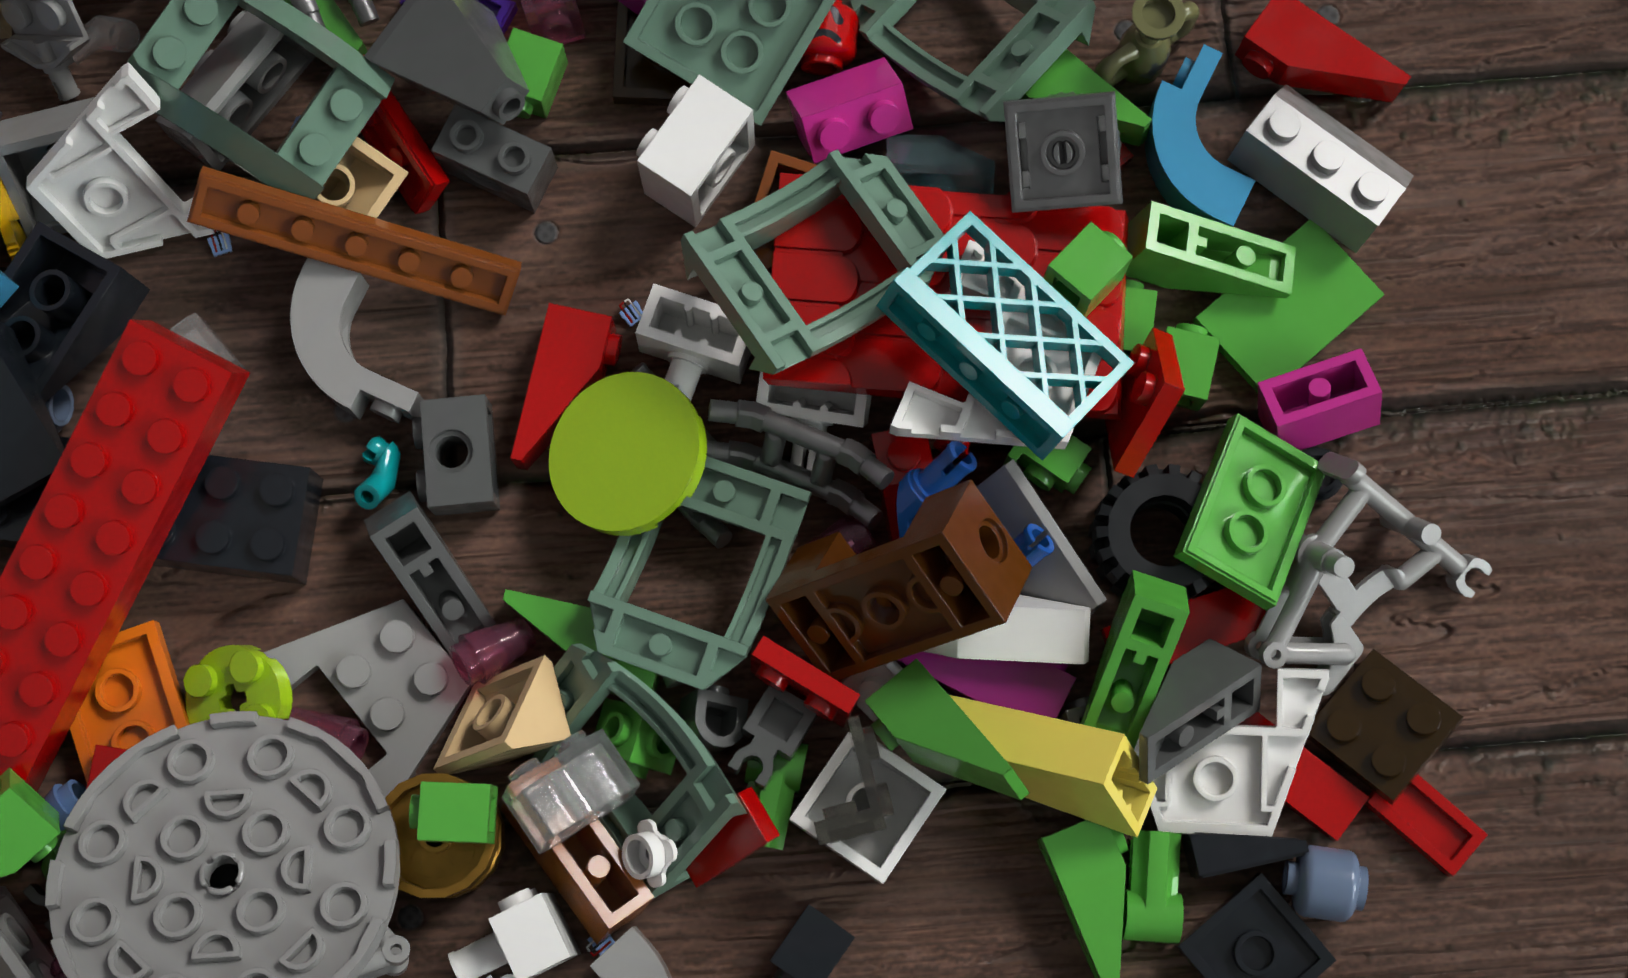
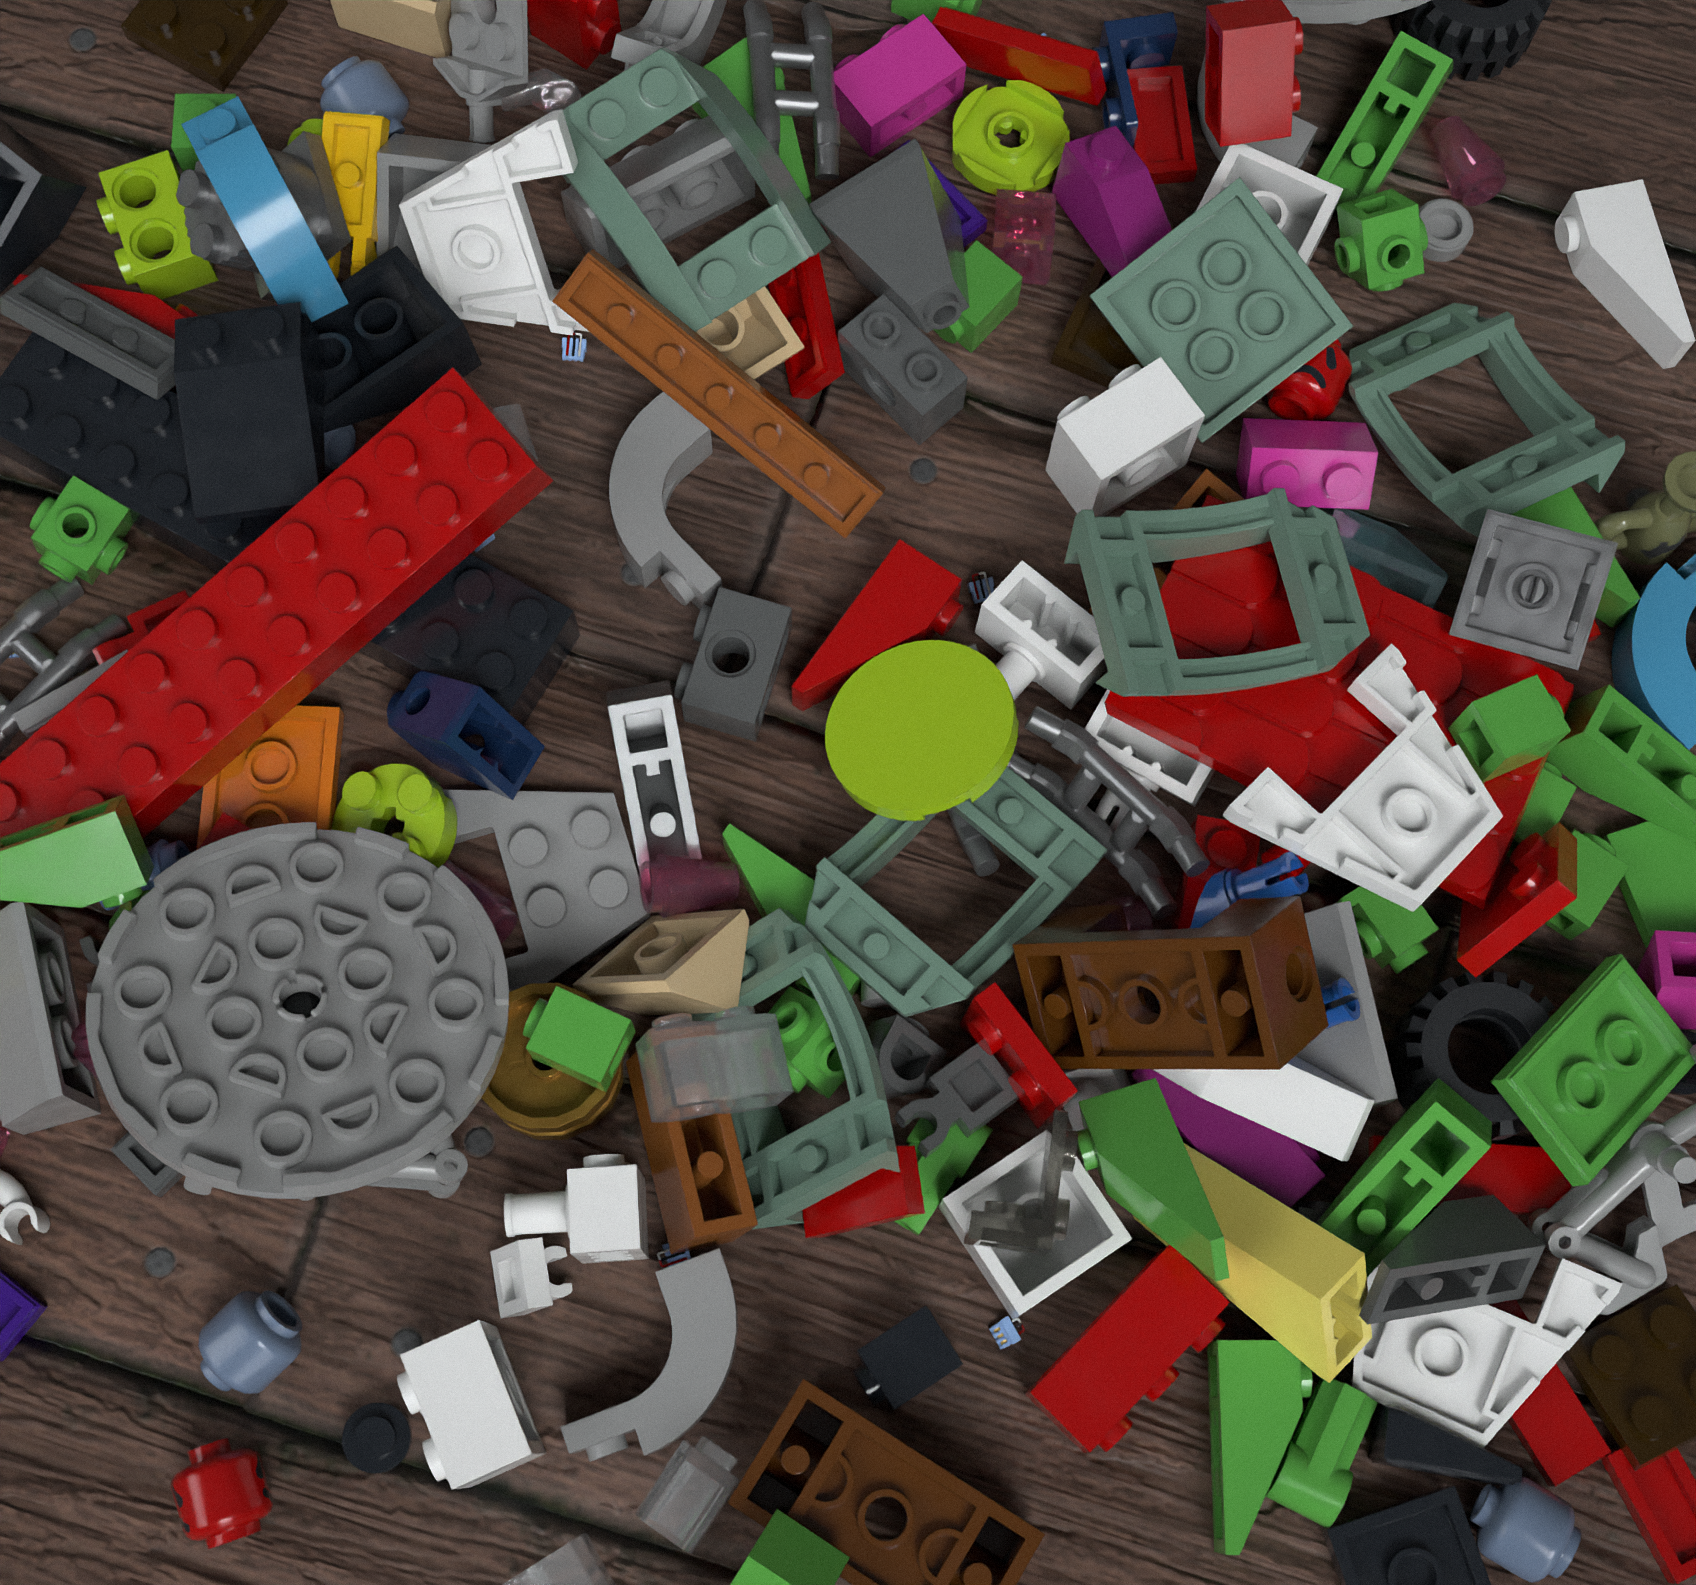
camera: 20 degrees right, 5 degrees down
teal arm [354,436,401,509] -> none
white plate [622,819,677,888] -> none
teal fence [876,211,1135,461] -> none
none -> dark blue torso [387,670,545,800]
none -> light blue piece [989,1316,1025,1350]
none -> red brick [1024,1244,1230,1453]

